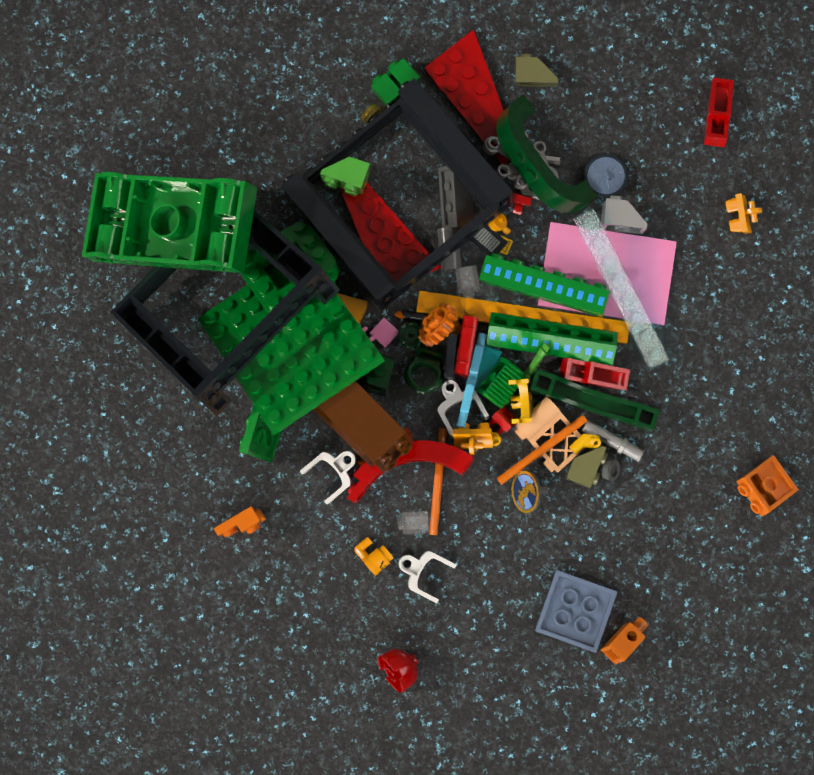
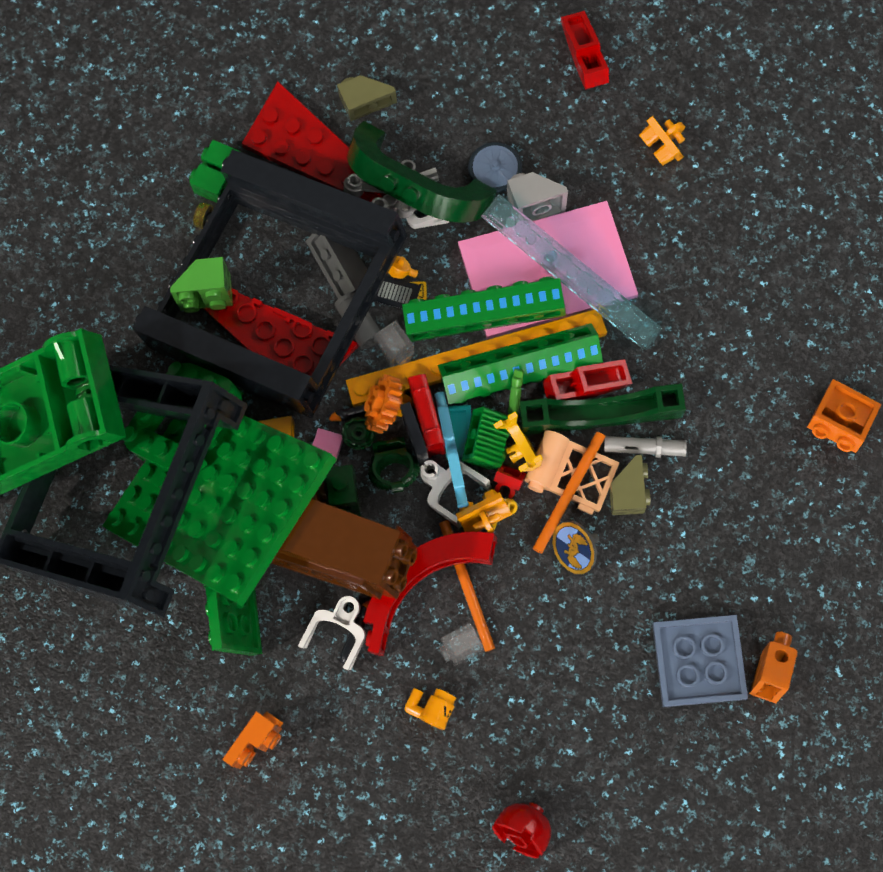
camera: 20 degrees left, 10 degrees down
white piece [398,551,456,603] -> none
red tile [513,193,532,215] -> none
yellow arm [569,434,601,454] -> none
dark grey tile [602,459,620,481] -> none

